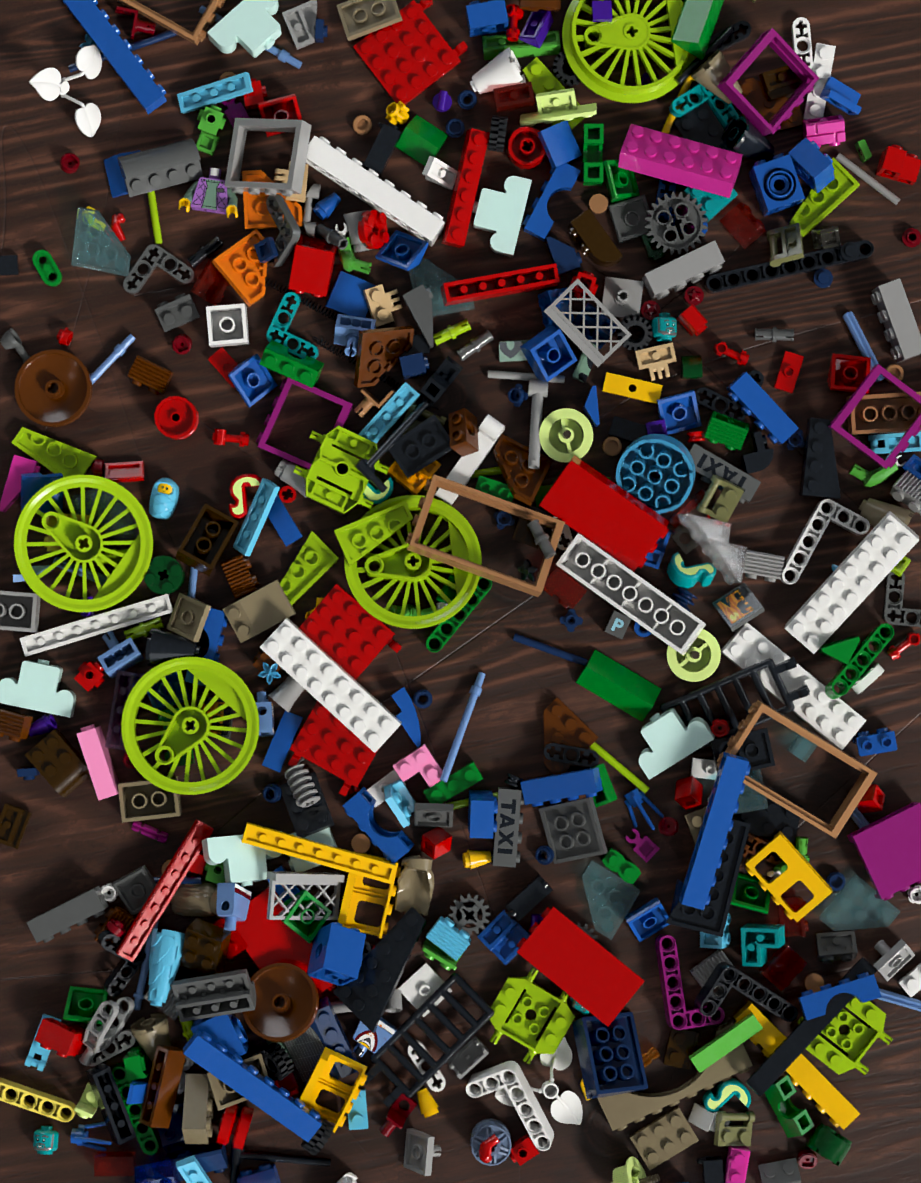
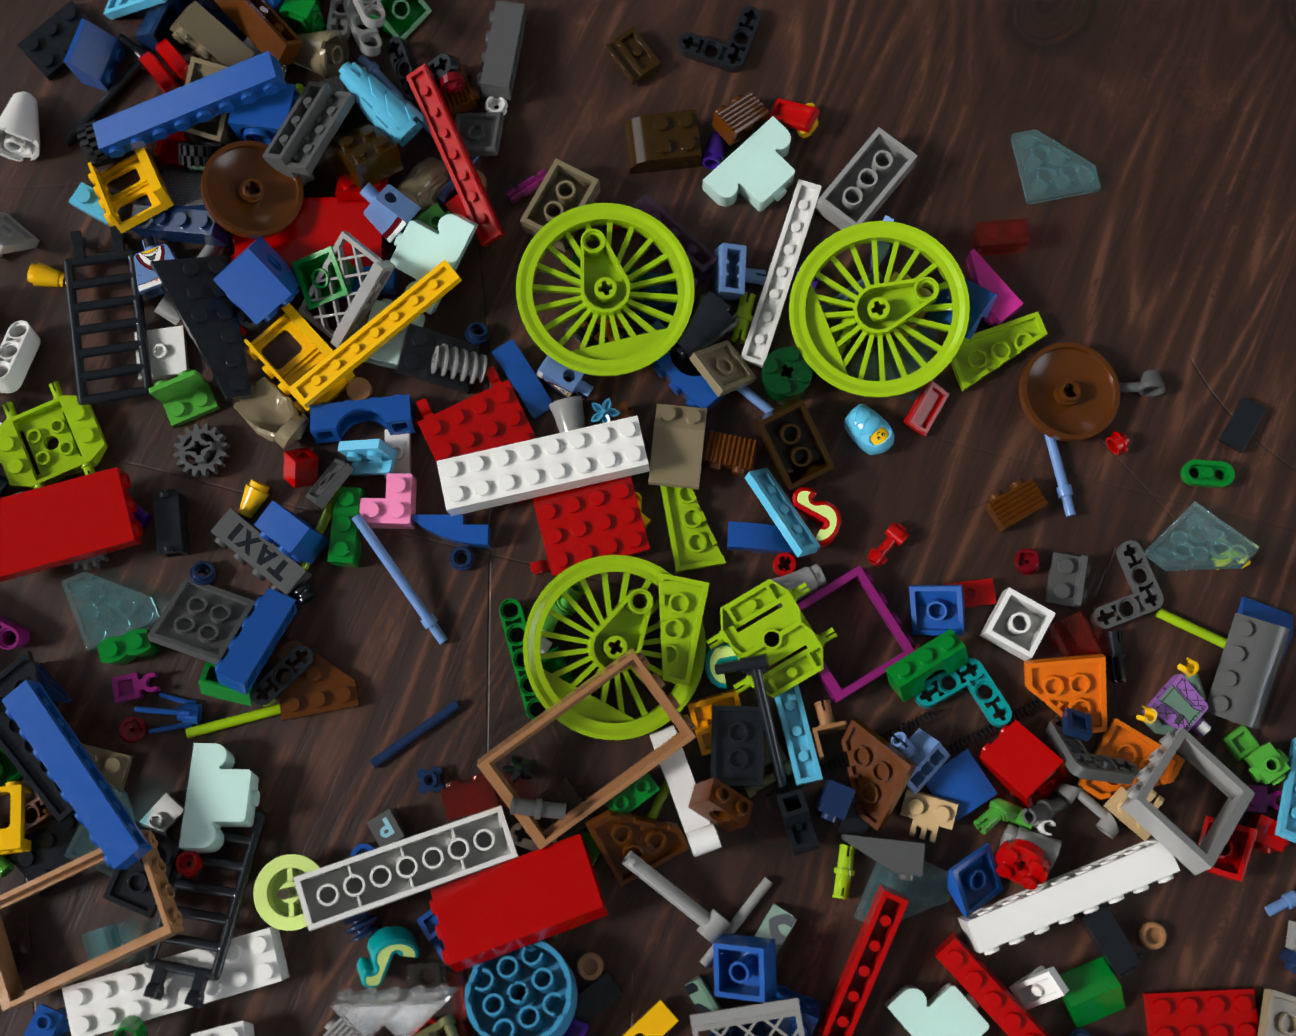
camera: 130 degrees right, 10 degrees down
dark blue plate [17,767,40,780] -> none
red brick [74,661,106,692] -> none
bright pink brick [77,724,119,801] -> none
dark red tile [91,459,104,477] -> none
red arm [111,213,126,242] -> none
red wheel [154,396,199,440] -> none
blue cone [313,192,341,220] -> none
dark red bracket [379,1093,417,1137] -> none
yellow gear [385,101,409,126] -> none
white beam [408,1040,446,1092] -> none
medium azure brick [426,916,471,961] -> none
light grey hinge [447,1036,489,1079] -> none
dark grey pin [456,329,494,361] -> none
blue slope [477,910,530,965] -> none
dark blue plate [493,511,515,530] -> none
dark blue plate [508,384,528,407] -> none
yellowish green piece [539,408,593,463] -> none
green slope [575,650,661,722] -> none
blue slope [582,386,600,427] -> none
blue slope [624,897,669,942] -> none
red panel [675,776,703,809] -> none
tile [712,583,765,632] -> none

